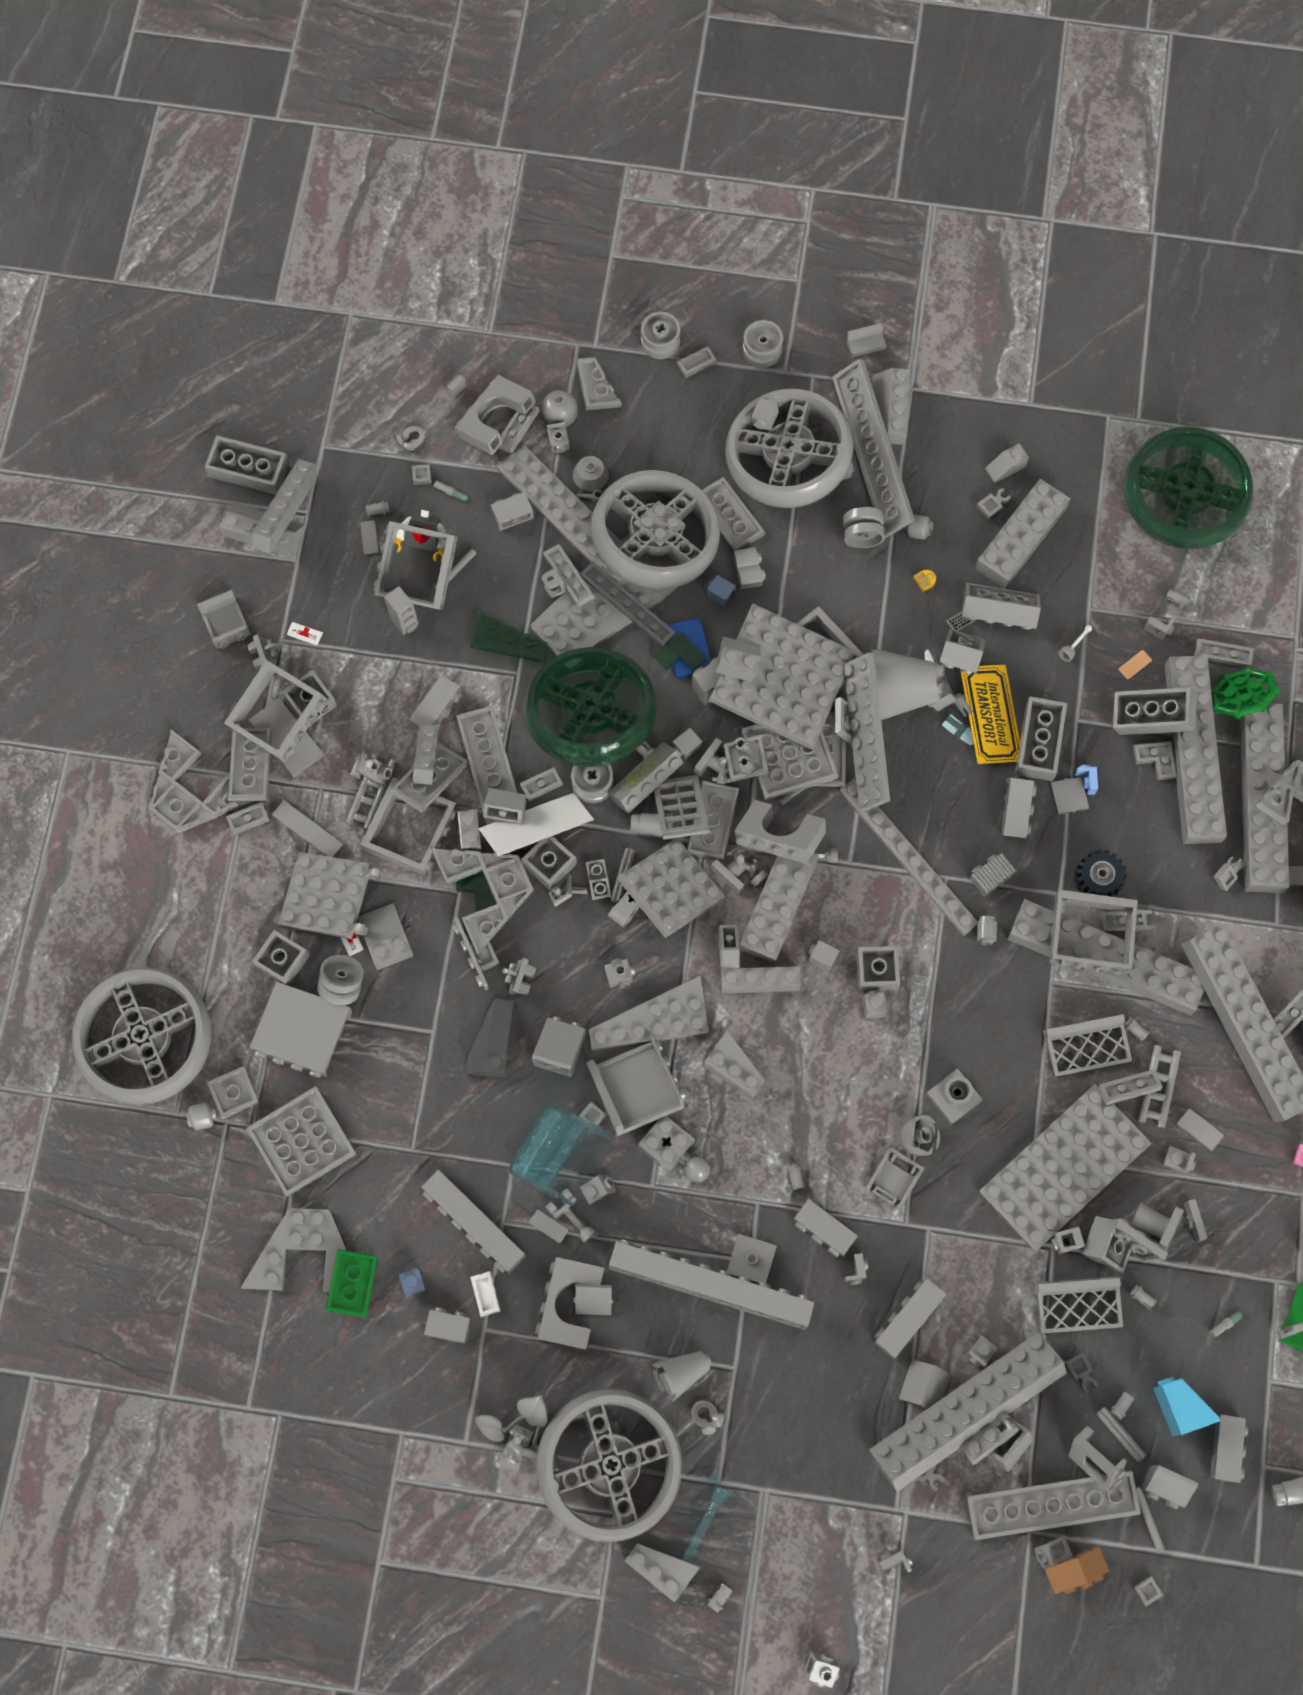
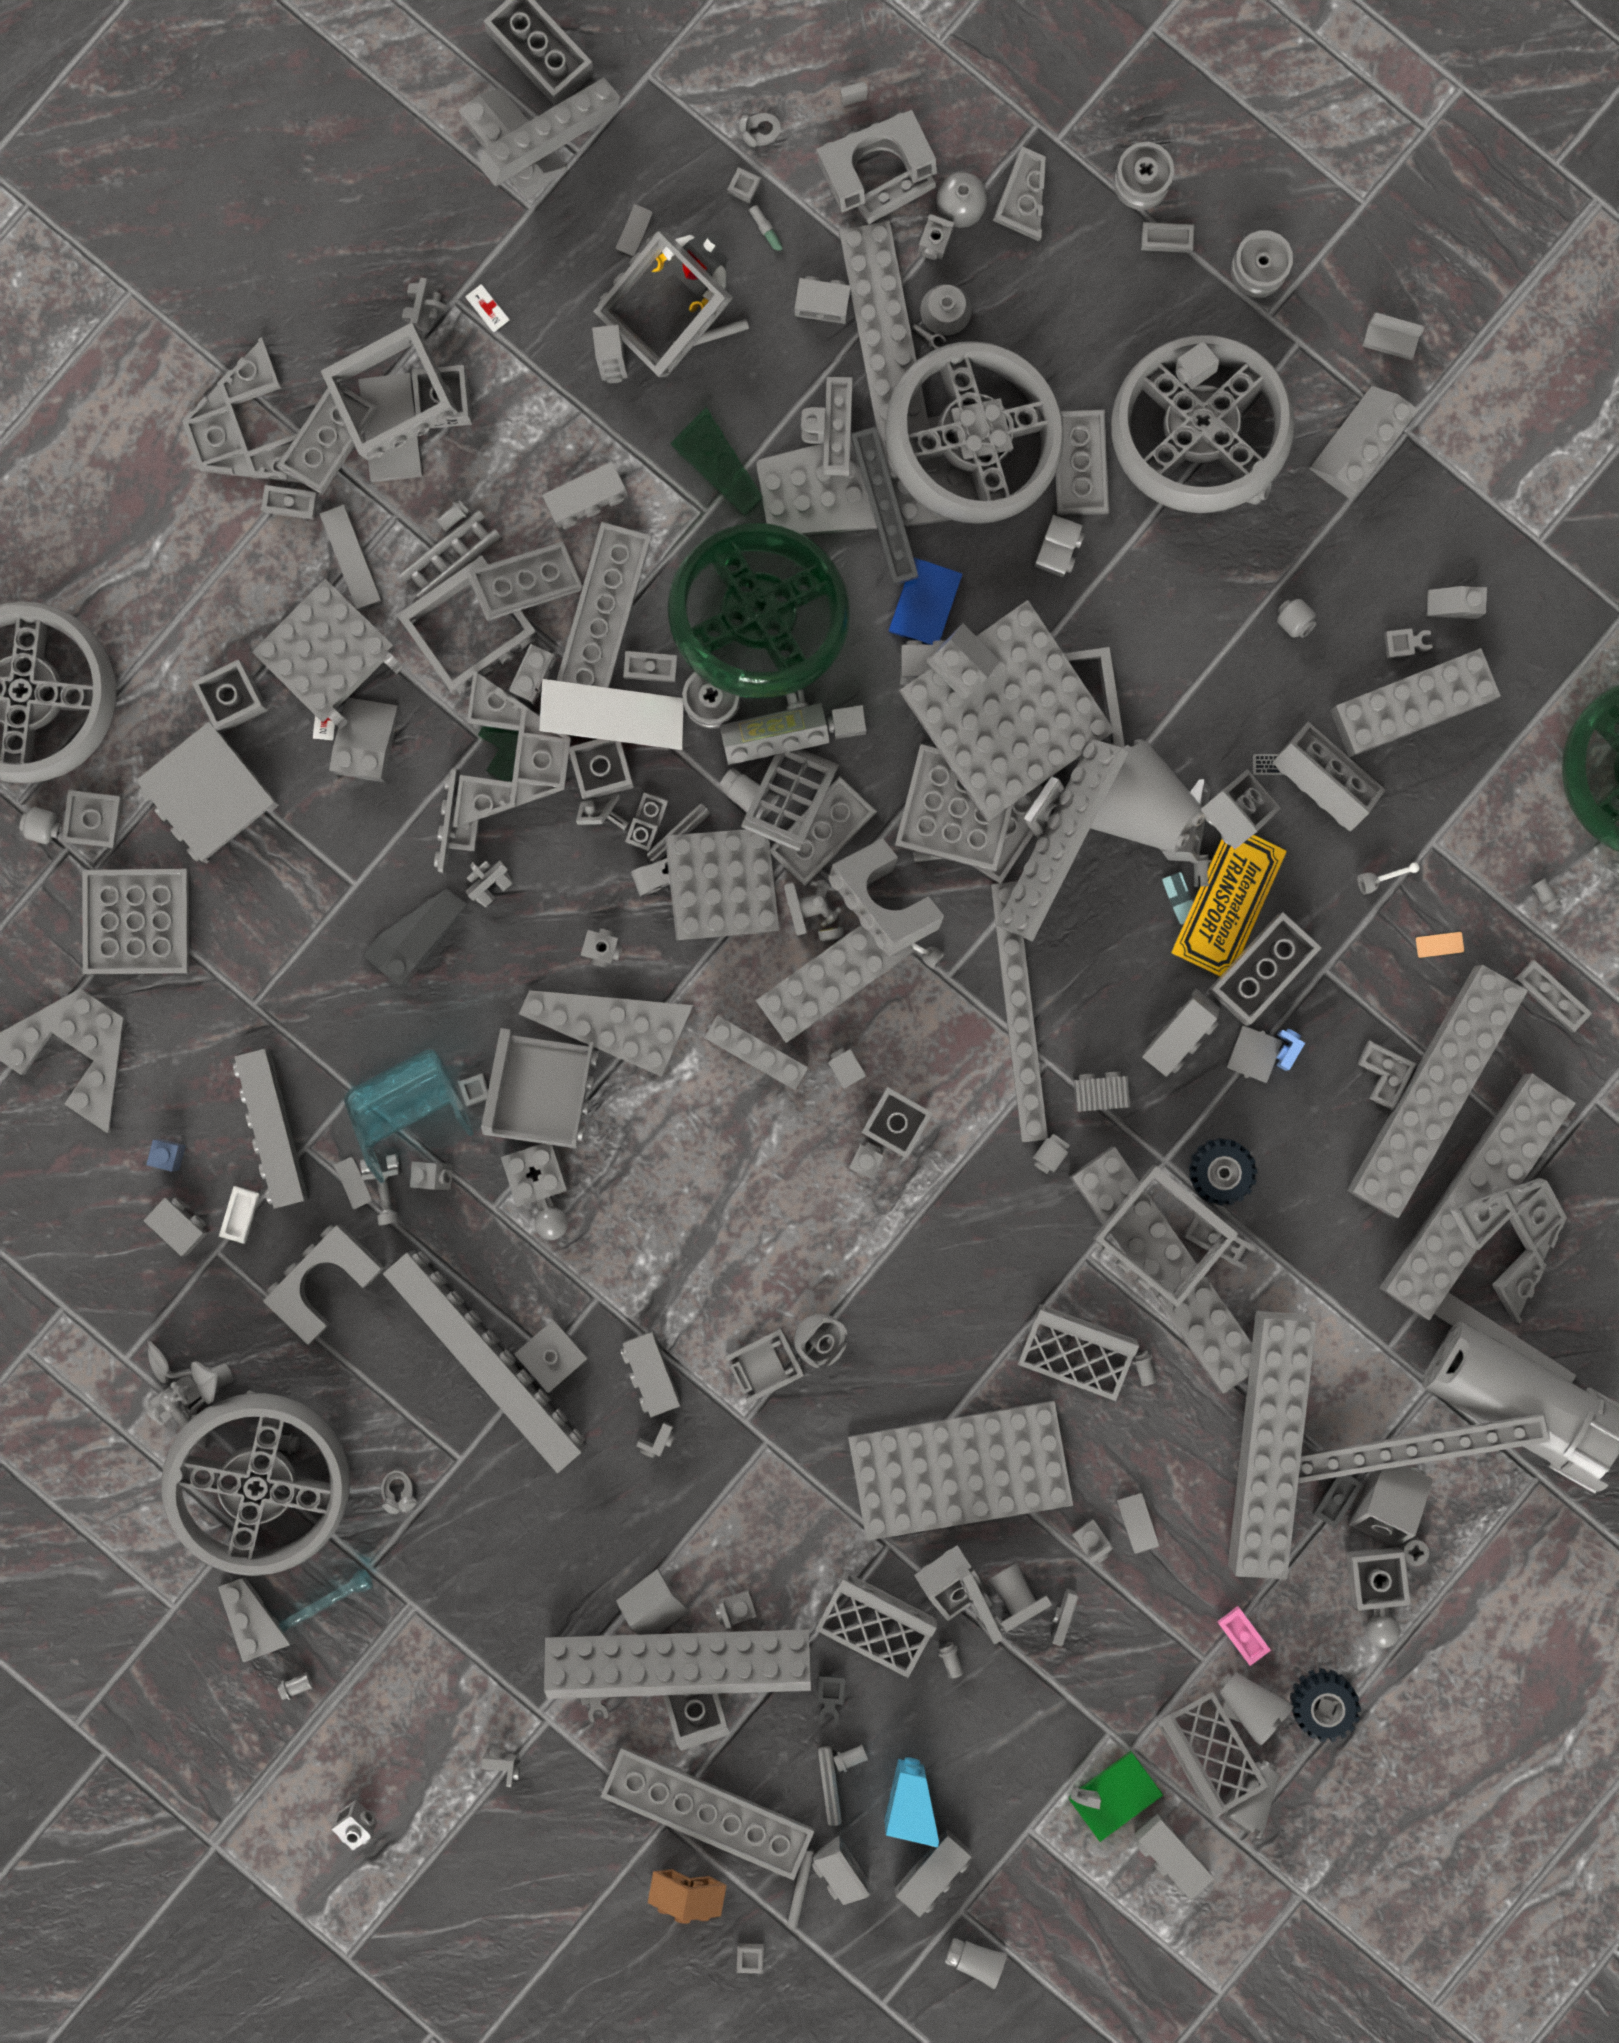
camera: 30 degrees right, 15 degrees up
light grey panel [197,590,251,649] -> none
light grey wheel [317,955,363,1006] -> none
green tile [326,1249,378,1318] -> none
light grey hips [356,753,393,785] -> none
light grey pin [366,500,390,516] -> none
light grey brick [413,723,439,785] -> none
light grey brick [483,788,527,824] -> none
light grey slope [532,1016,586,1078] -> none
light grey piece [573,1284,614,1315] -> none
light grey cone [652,1351,712,1402] -> none
clear green tile [654,632,707,672] -> none
light grey piece [694,738,731,784] -> none
light grey wedge [704,1030,765,1101] -> none
sand blue brick [706,575,736,608] -> none
light grey brick [719,925,740,968] -> none
light grey plate [724,735,769,782] -> none
light grey pin [786,1164,805,1190] -> none
light grey plate [832,359,915,538] -> none
light grey wheel [843,507,885,548] -> none
light grey brick [874,1278,947,1359] -> none
yellow tile [914,570,936,593] -> none
light grey plant [926,1068,983,1125] -> none
light grey plate [960,1412,1019,1466] -> none
light grey bracket [1034,1536,1073,1568] -> none
light grey brick [1051,1227,1085,1255] -> none
light grey window [1068,1426,1127,1491] -> none
light grey plate [1098,1070,1162,1105] -> none
light grey brick [1113,687,1197,735] -> none
light grey bar [1138,1045,1181,1129] -> none
light grey bracket [1143,616,1175,640] -> none
light grey piece [1210,1310,1242,1338] -> none
green plate [1211,667,1280,719] -> none
light grey plate [1213,856,1244,891] -> none

